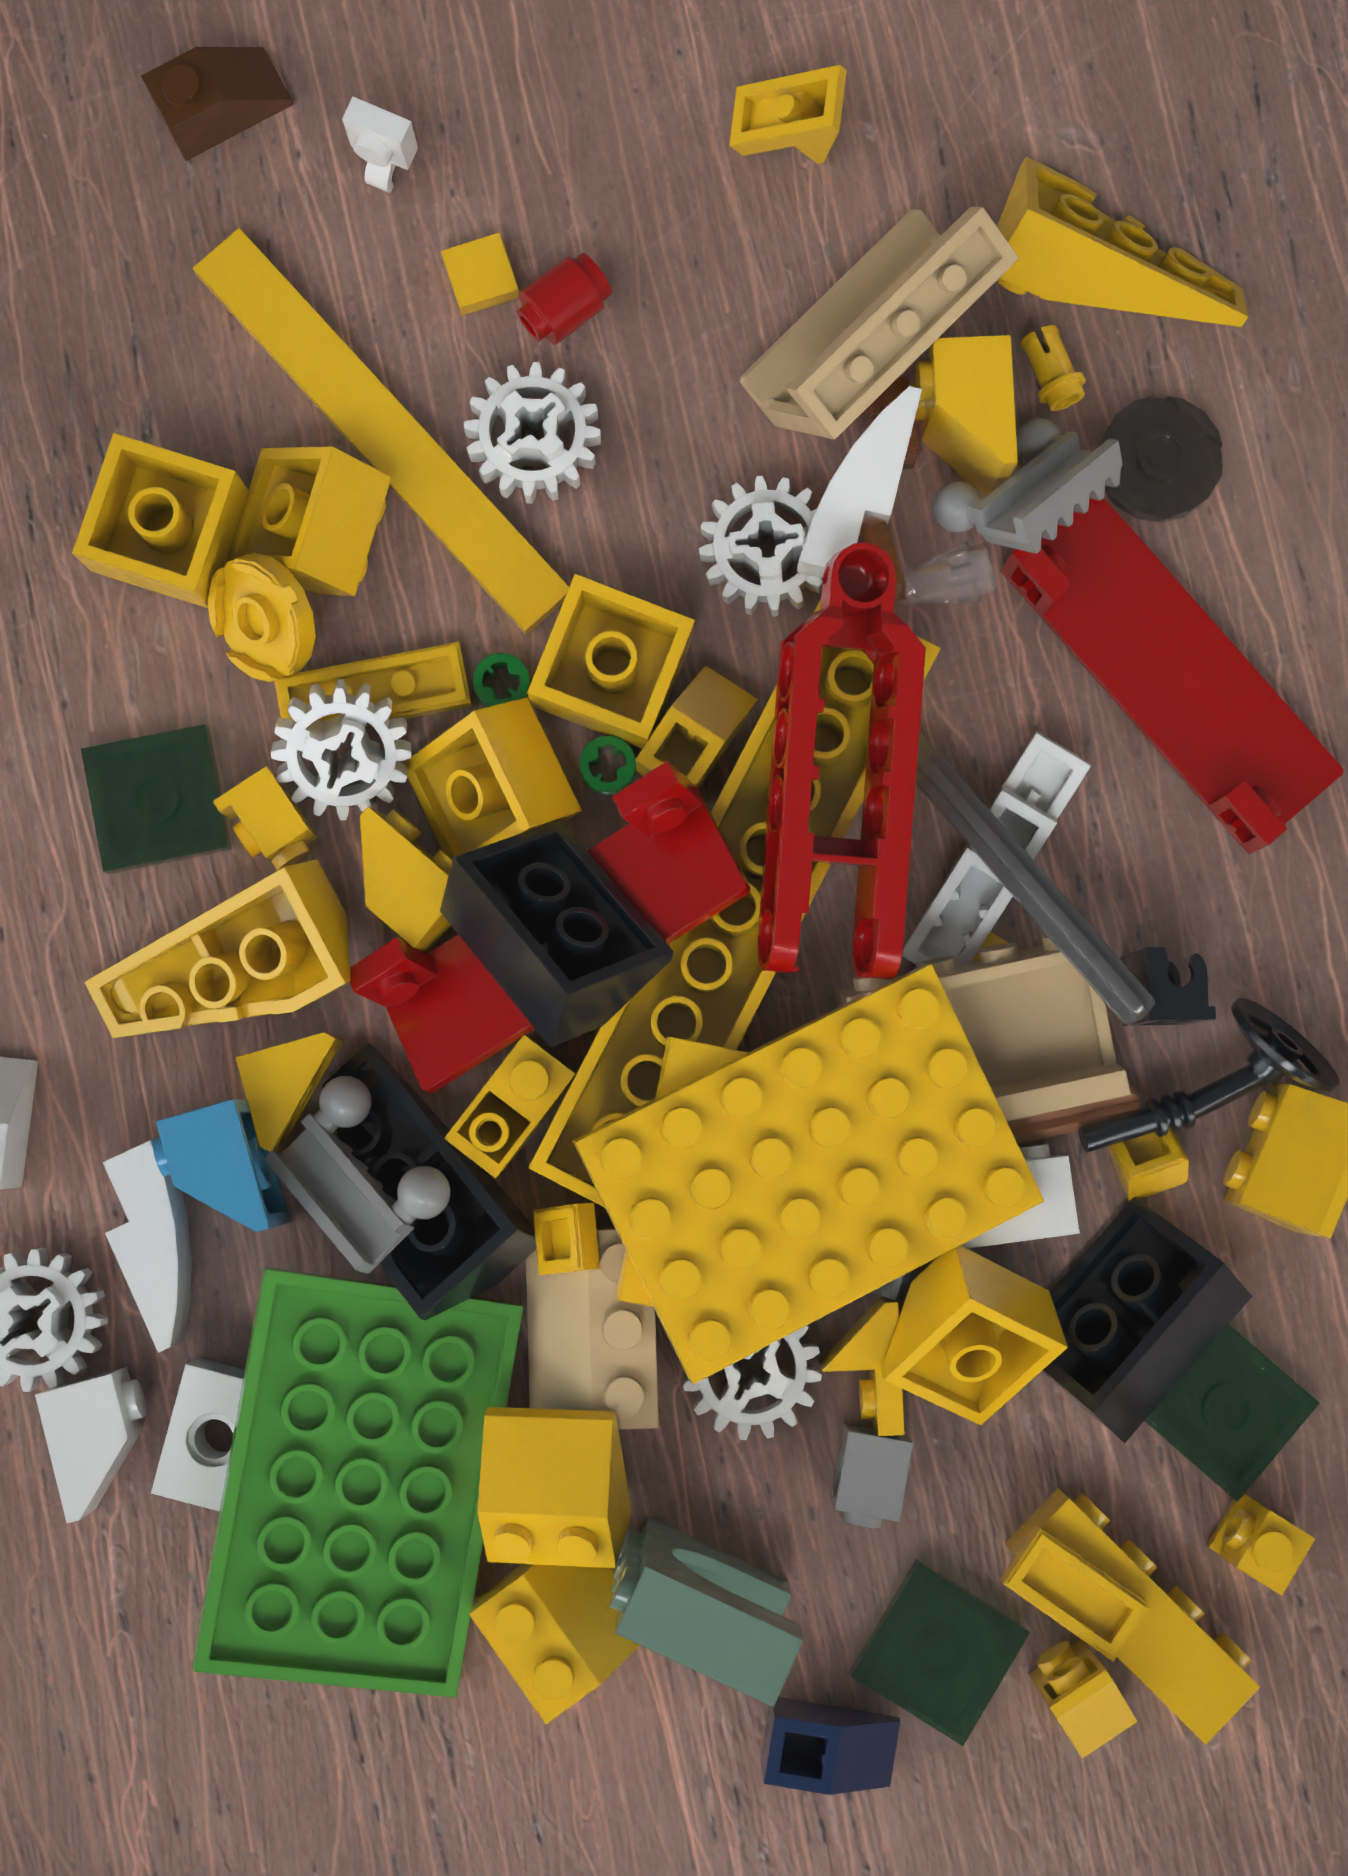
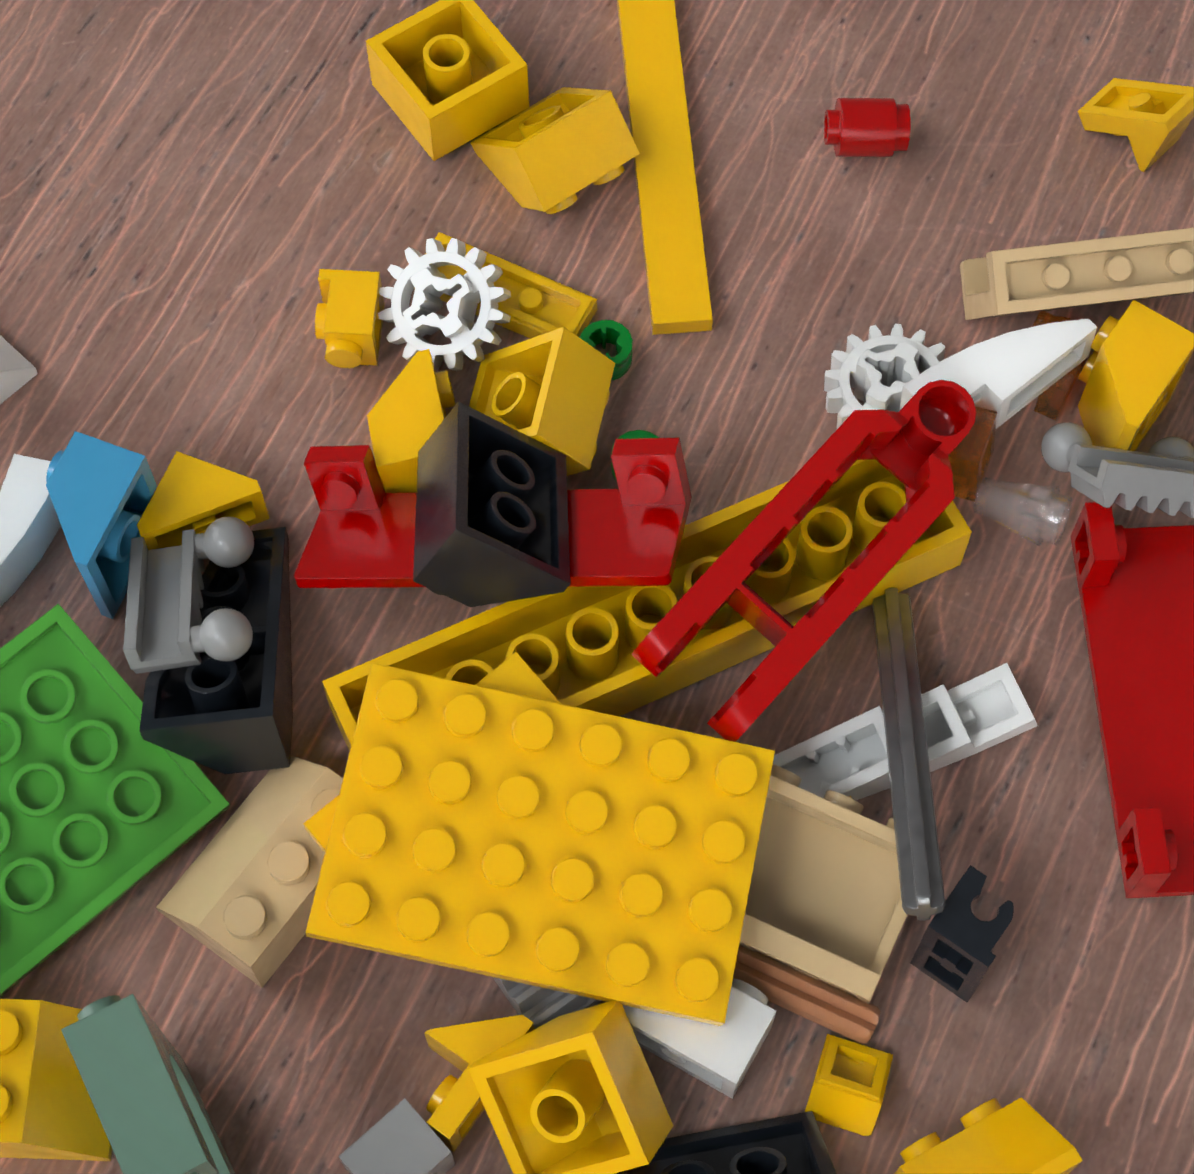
camera: 40 degrees right, 20 degrees down
clear green tile [81,724,232,874] -> none
yellow wedge [84,859,350,1038] -> none
yellow tile [207,553,316,682] -> none
yellow tile [441,232,519,316] -> none
yellow slope [444,1035,576,1178] -> none
white gear [464,362,601,504] -> none
yellow slope [477,1407,632,1568] -> none
yellow brick [527,574,695,749] -> none
yellow tile [533,1203,600,1275] -> none
yellow slope [636,665,758,790] -> none
white gear [682,1326,822,1440] -> none
black dish [1078,998,1339,1153] -> none

